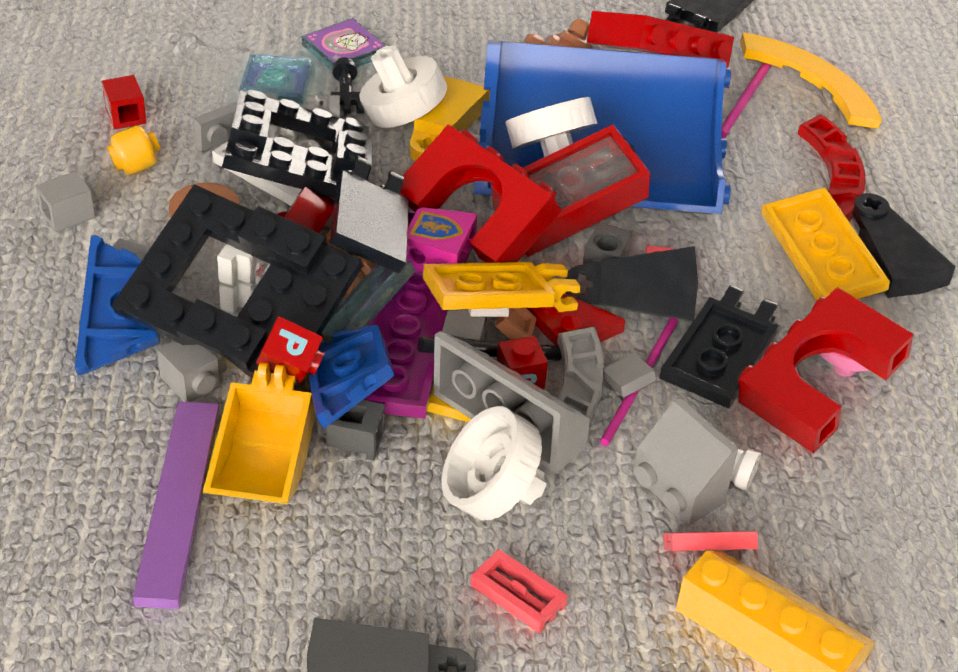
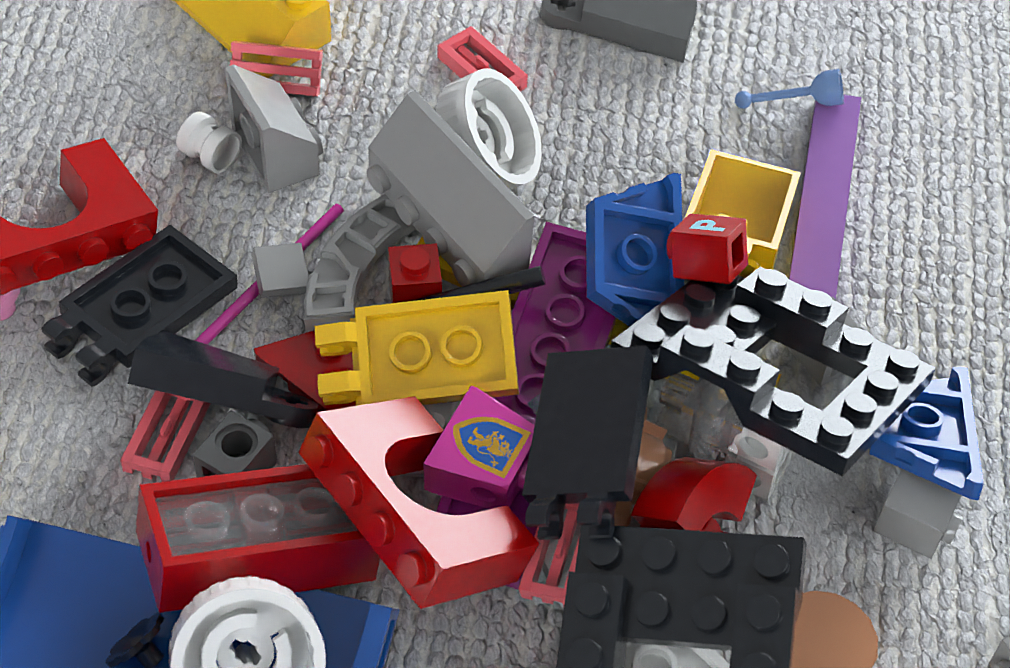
camera: 170 degrees left, 10 degrees up
none -> medium blue hinge [735,69,844,109]

